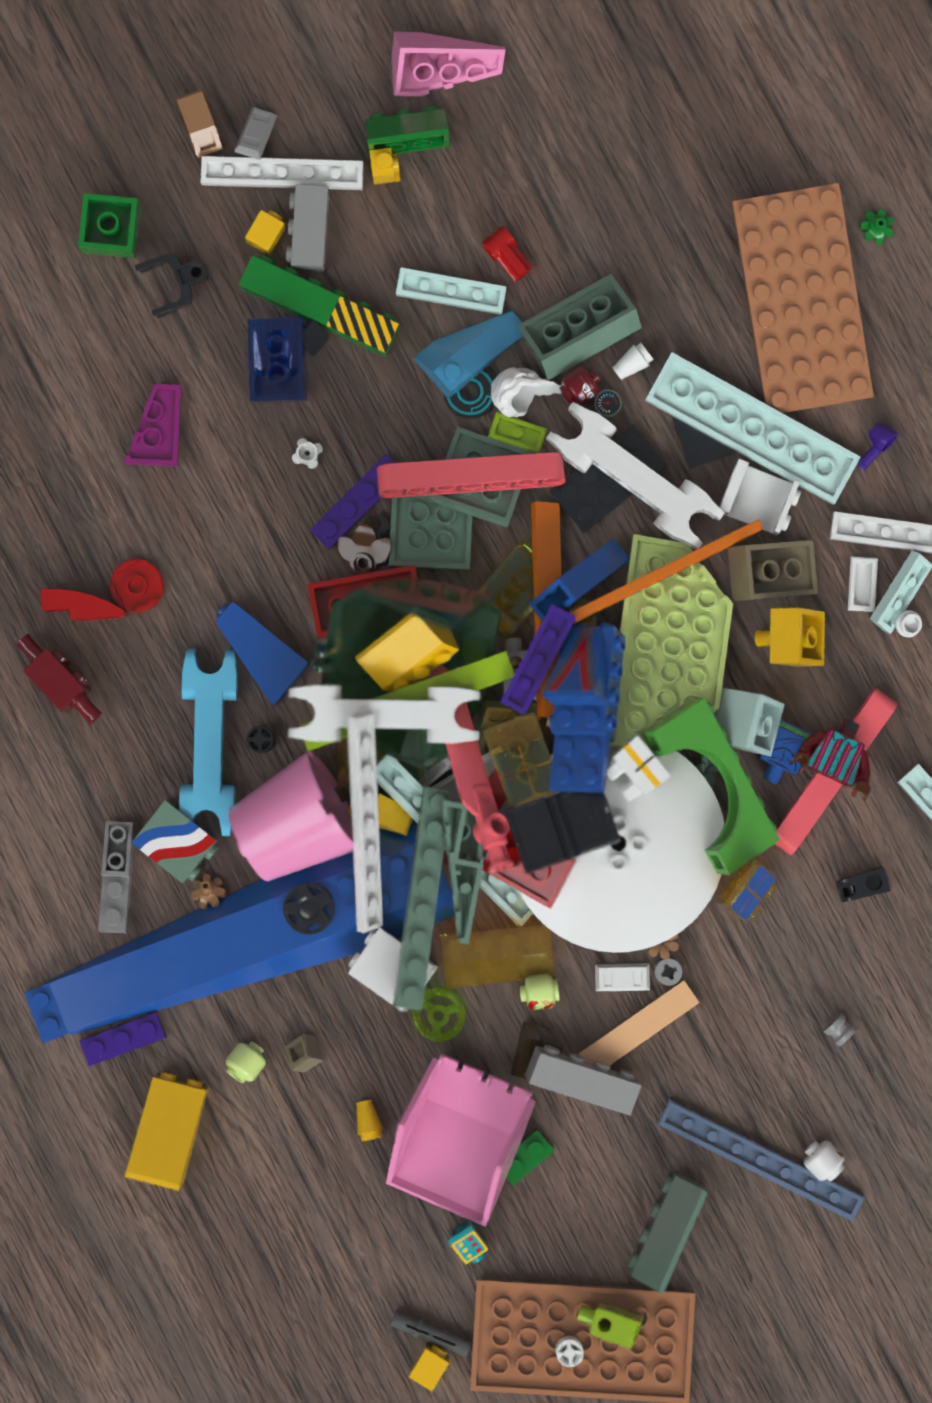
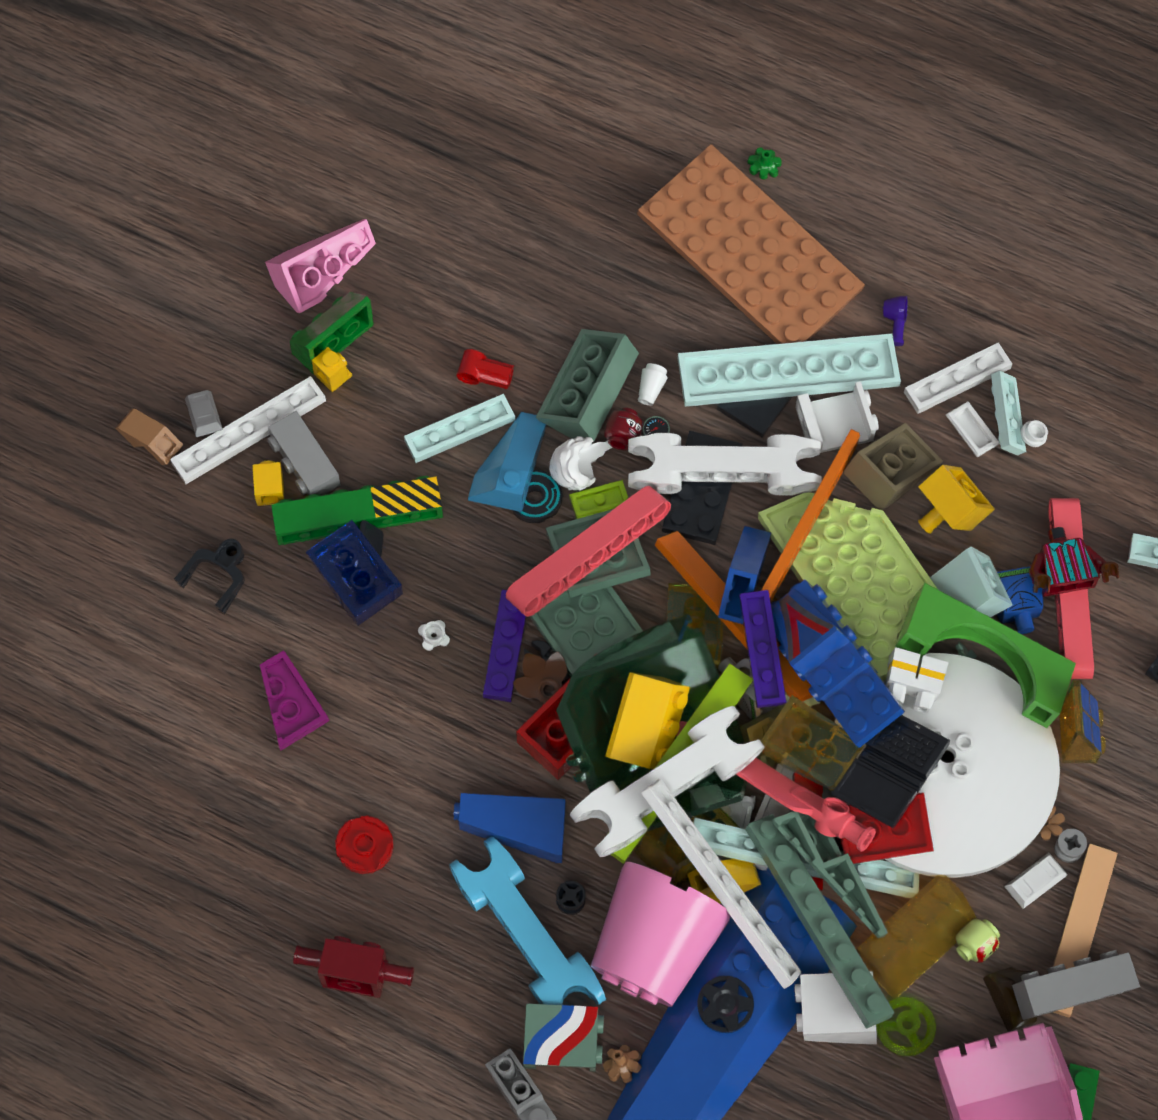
camera: 35 degrees left, 20 degrees down
red slope [41,589,127,621] -> none
green brick [78,193,141,258] -> none

